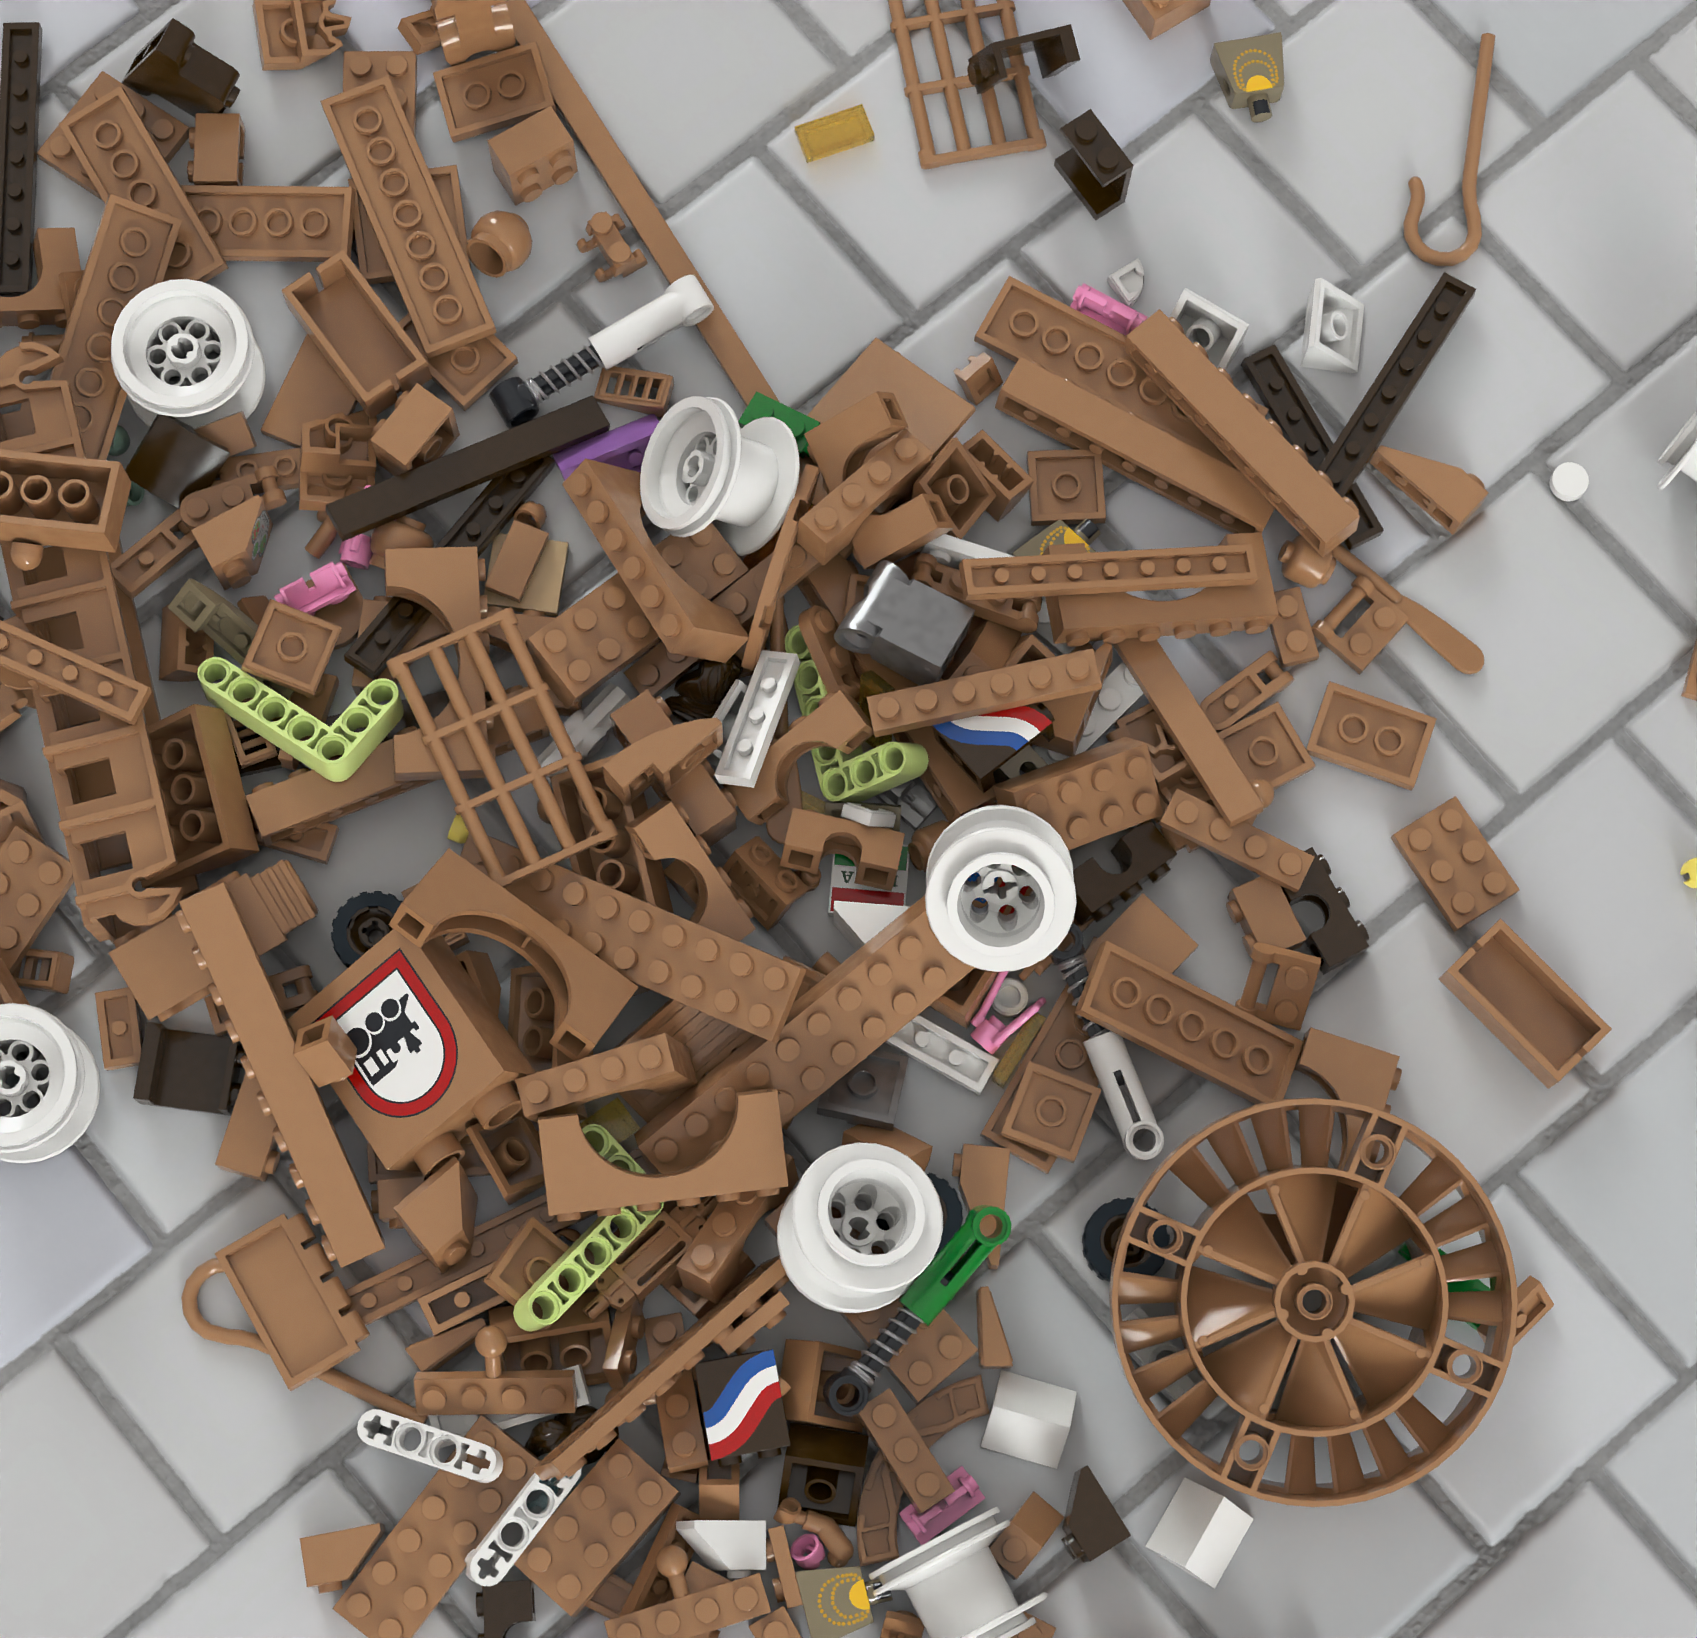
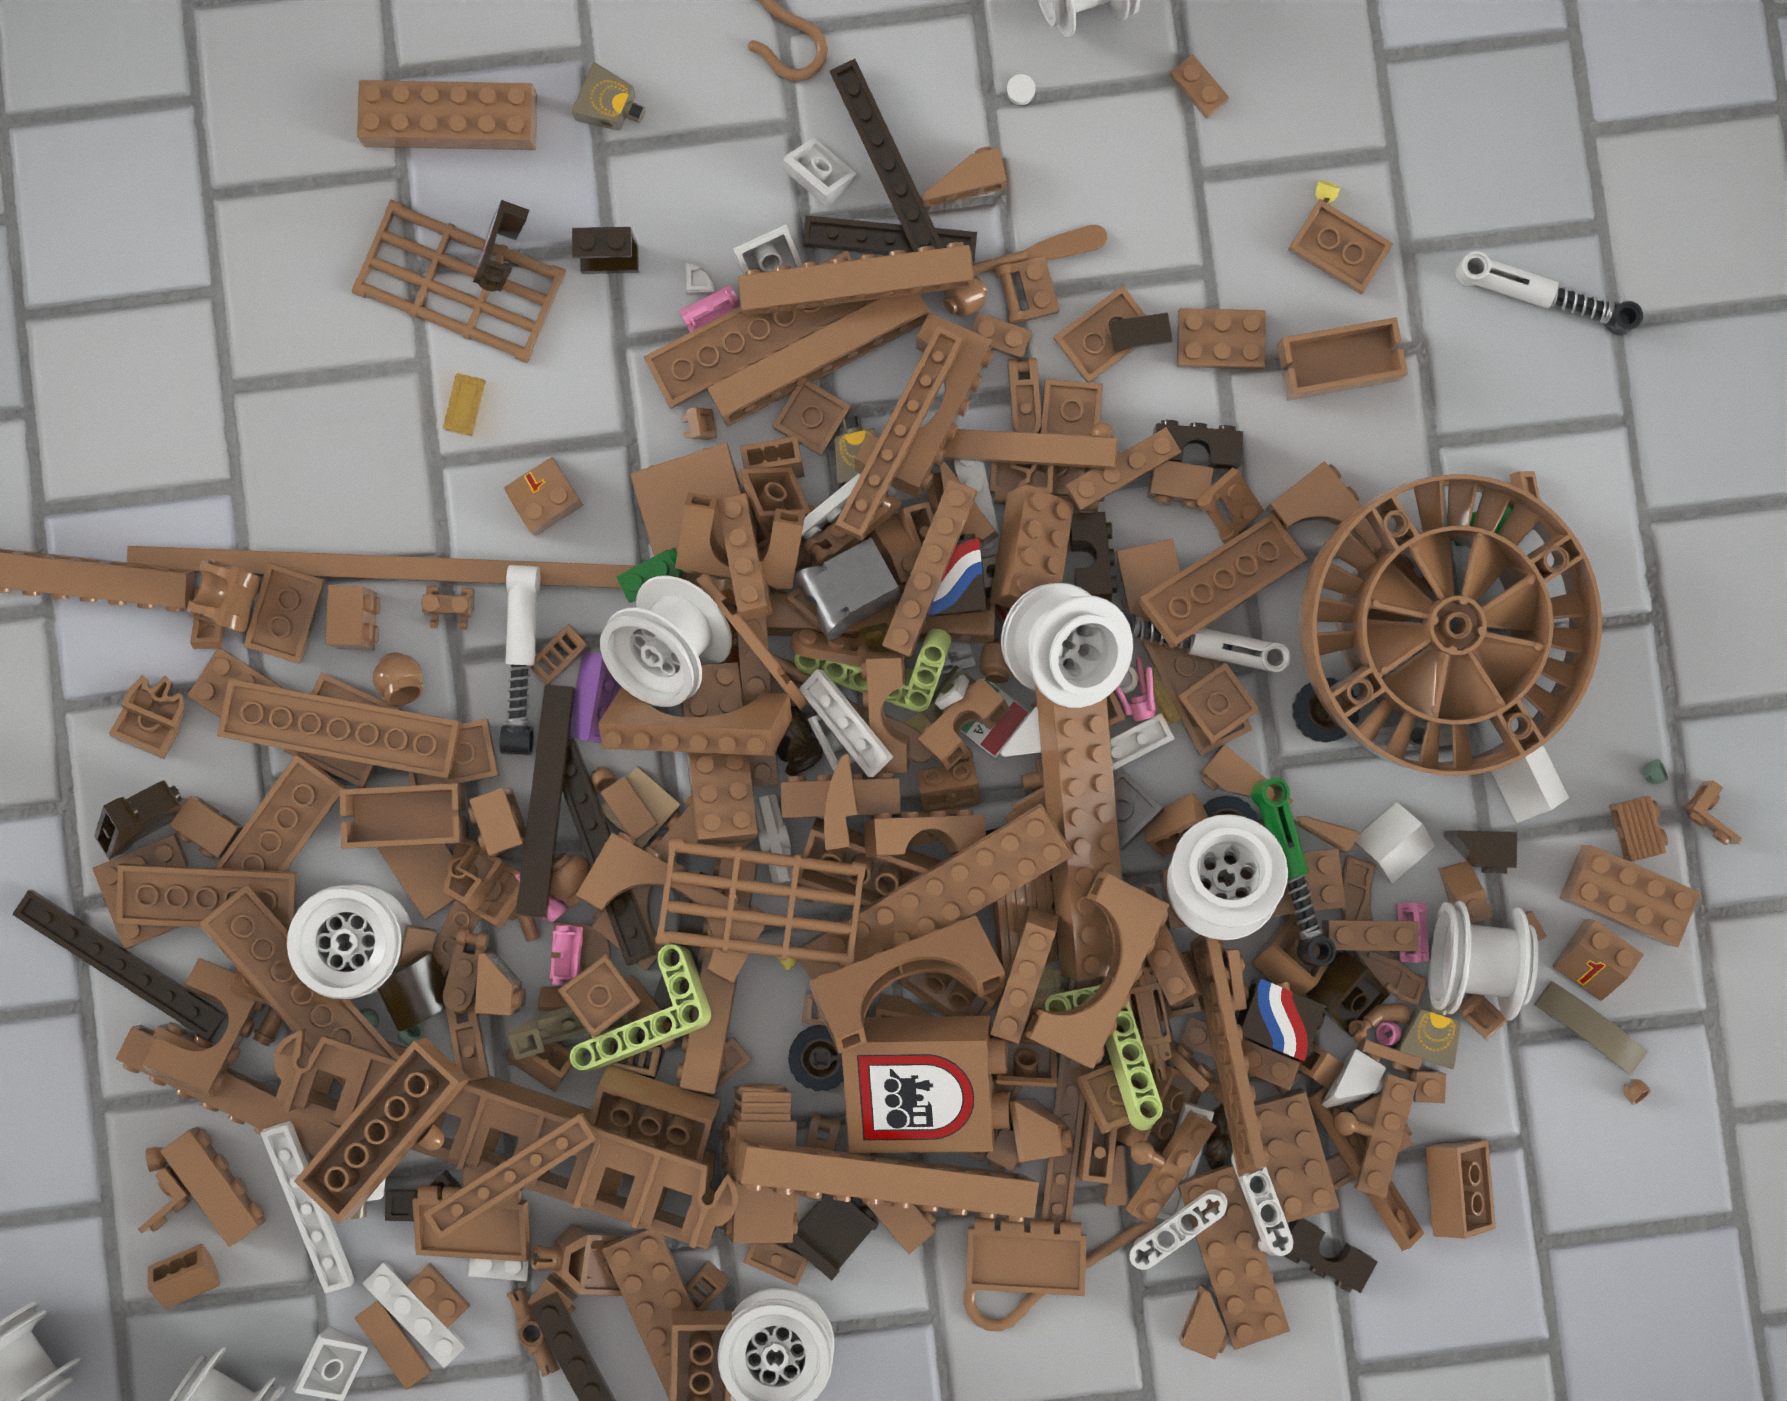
camera: 50 degrees left, 10 degrees up
medium nougat brick [293,1016,357,1088] -> none
none -> medium nougat slope [504,457,584,536]
none -> dark brown tile [1110,312,1173,352]
none -> medium nougat plate [1288,199,1393,295]

